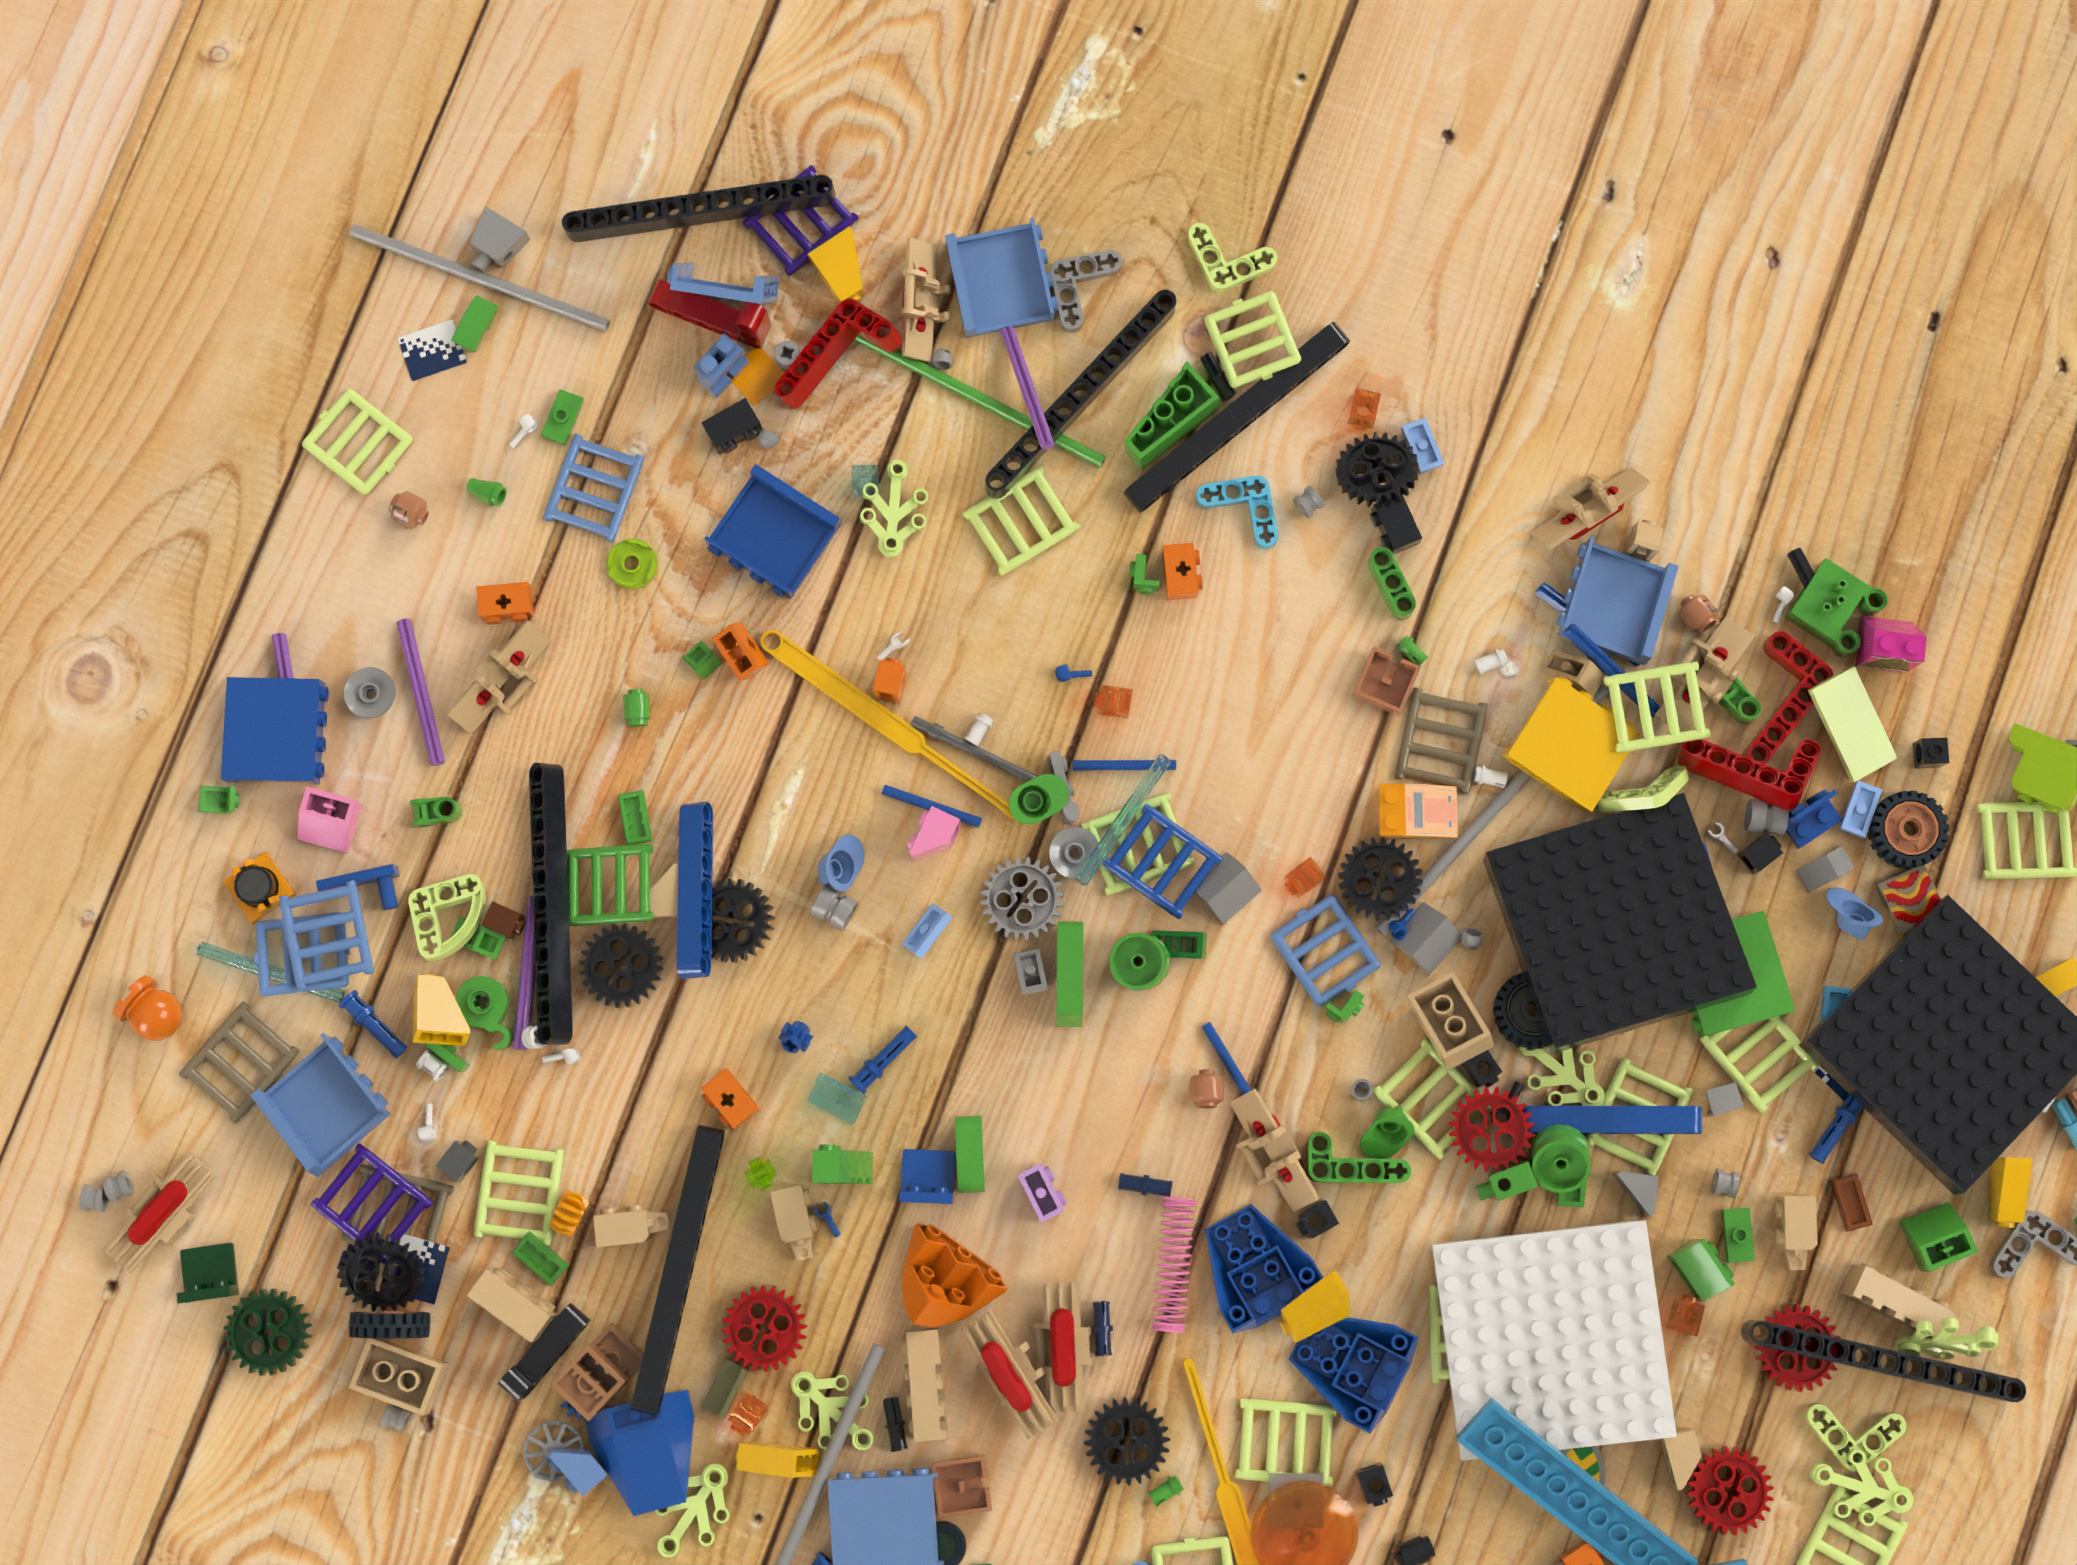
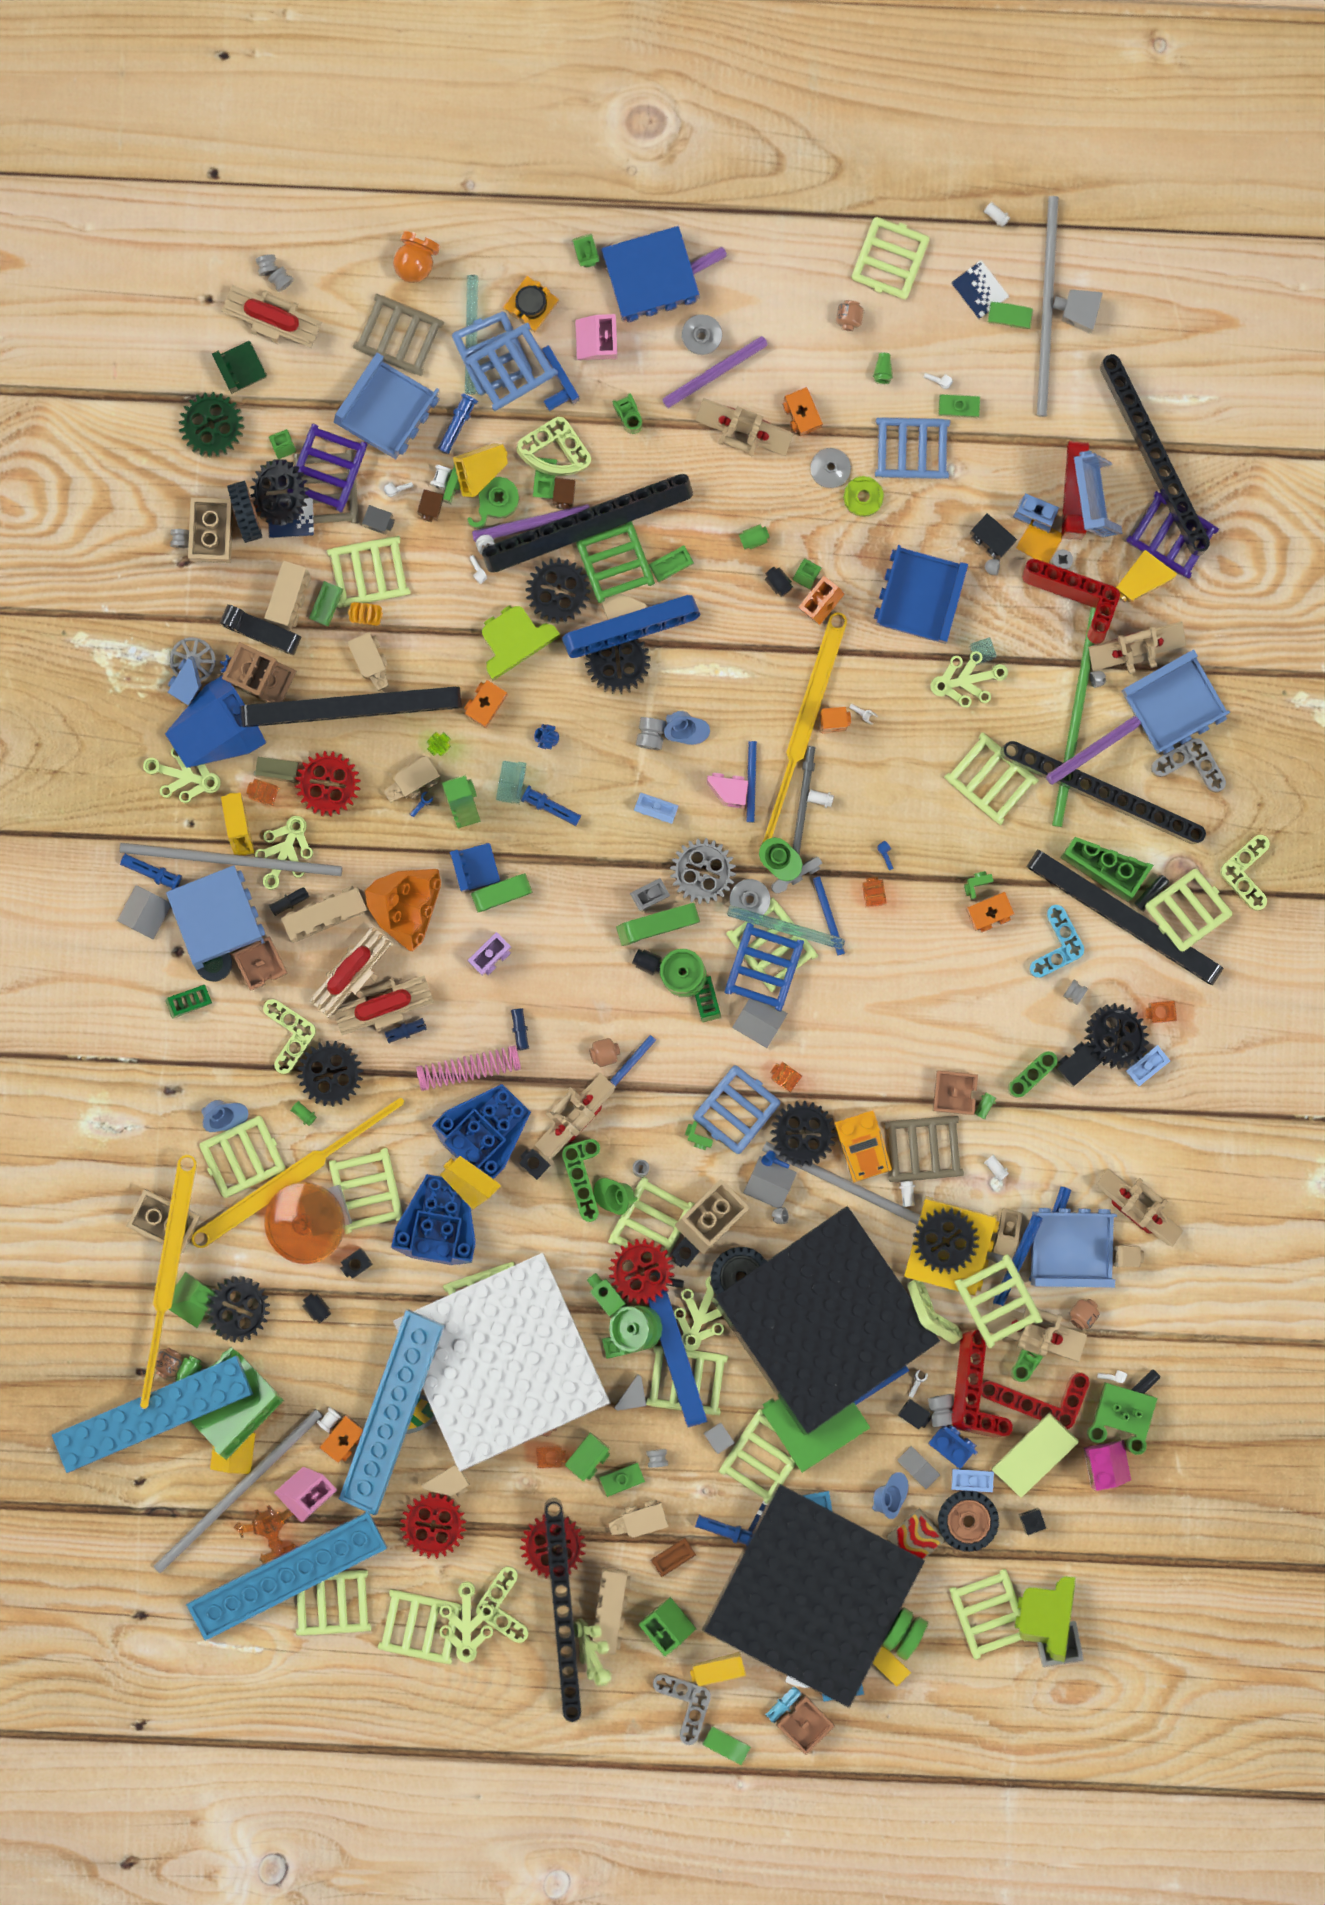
camera: 65 degrees right, 5 degrees up
none -> yellowish green beam [263,999,316,1074]
none -> bright green slope [269,429,296,459]
none -> reddish brown brick [417,489,443,522]
none -> lime brick [482,605,560,681]
none -> black brick [632,949,662,976]
none -> black brick [764,567,794,597]
none -> light grey dish [811,448,851,488]
none -> bright green wheel [882,1607,929,1660]
none -> black gear [913,1207,979,1274]
none -> white pin [984,202,1010,227]

